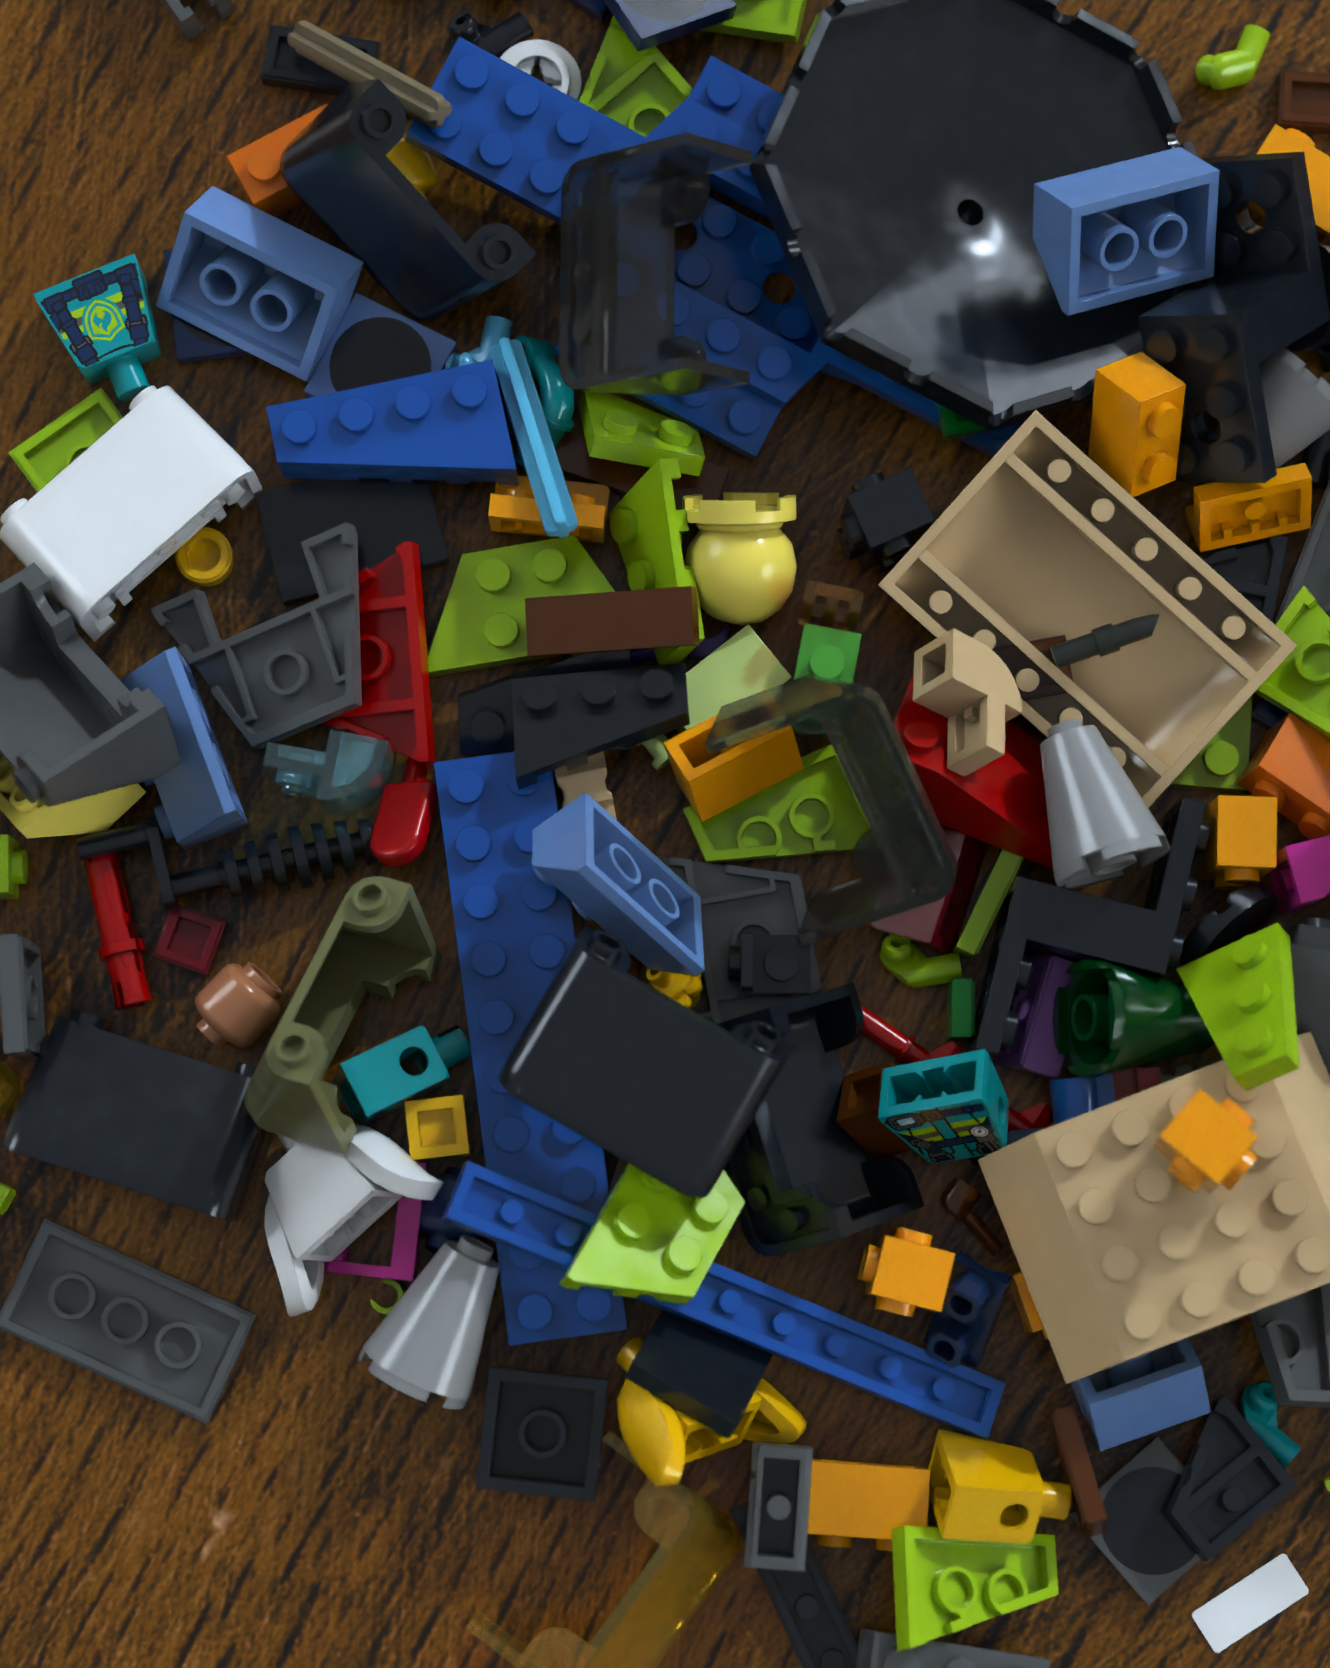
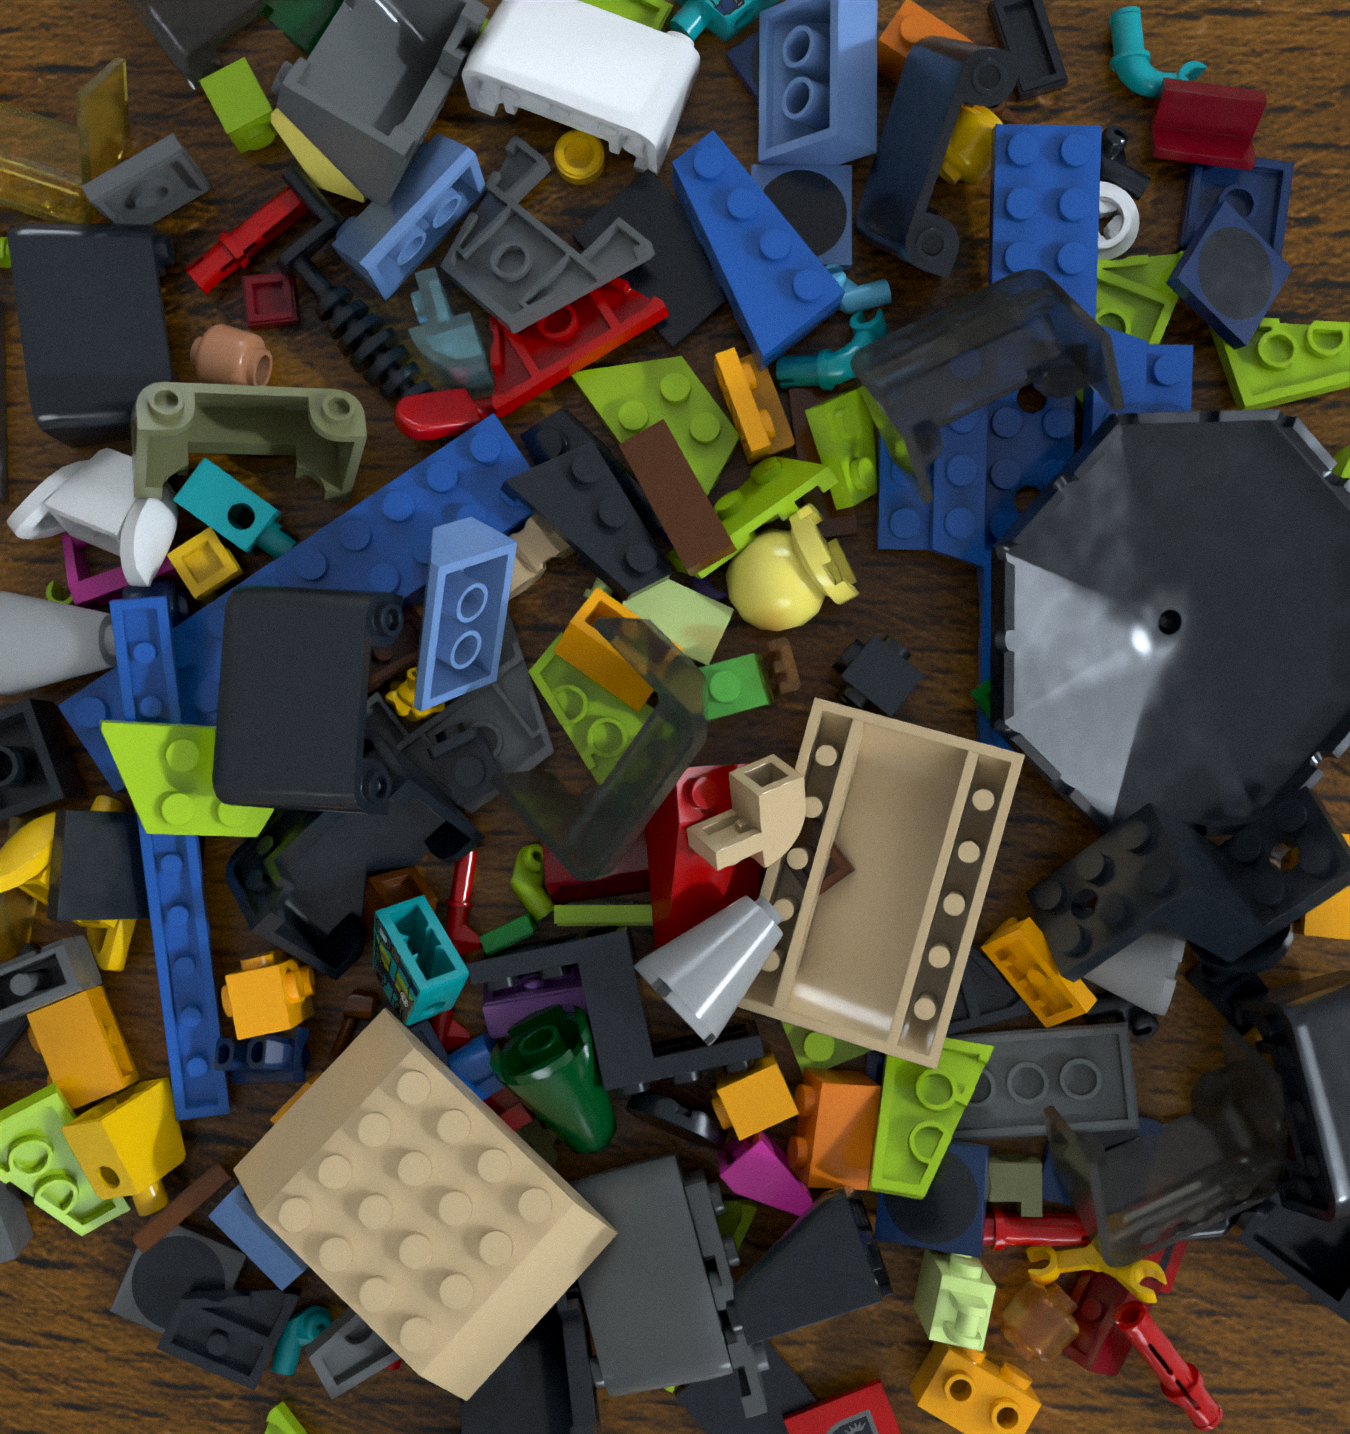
camera: 65 degrees right, 5 degrees up
dark tan axle [287,20,452,128] -> none
medium azure axle [489,337,578,538] -> none
medium blue slope [1033,147,1220,316] -> none
pearl dark grey piece [1050,614,1159,668] -> none
light orange brick [1088,351,1186,498] -> none
light orange brick [1154,1088,1259,1194] -> none
lime wing [1176,923,1300,1091] -> none
white sticker [1192,1554,1309,1653] -> none

